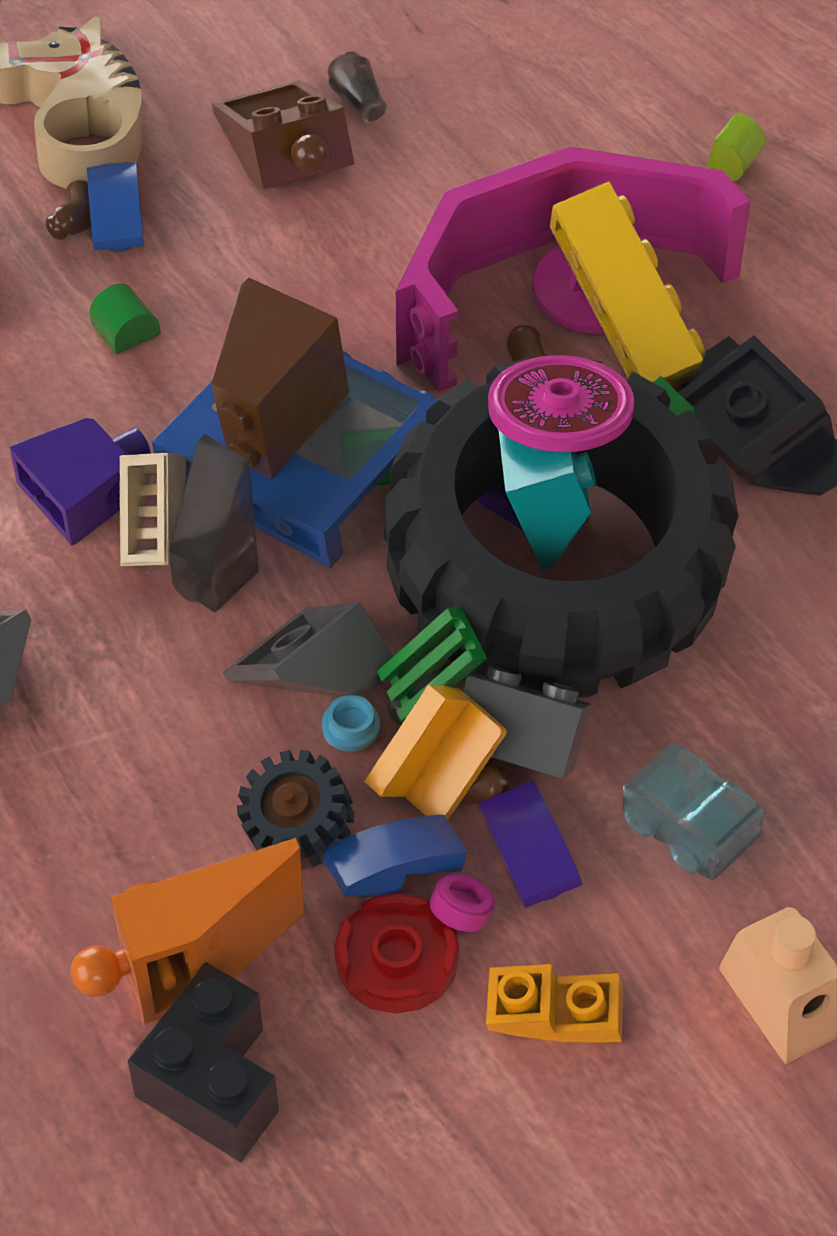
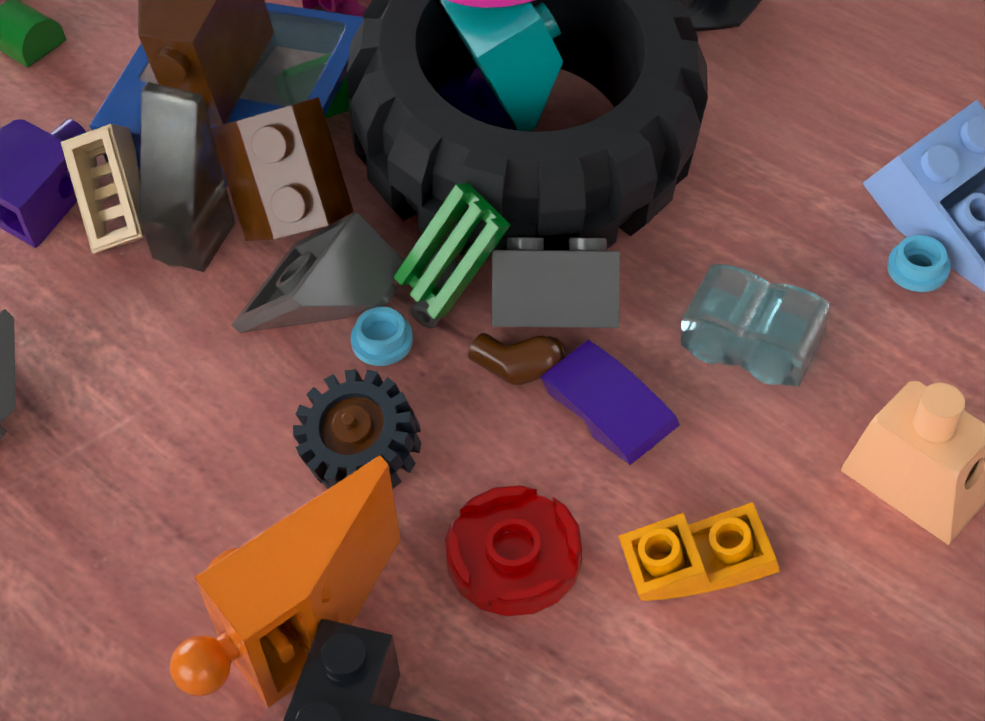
camera: 15 degrees left, 0 degrees up
blue slope [322,814,467,897] -> none
light orange panel [364,684,507,820] -> none
dark pink tile [429,874,495,932] -> none
none -> reddish brown slope [210,97,354,241]

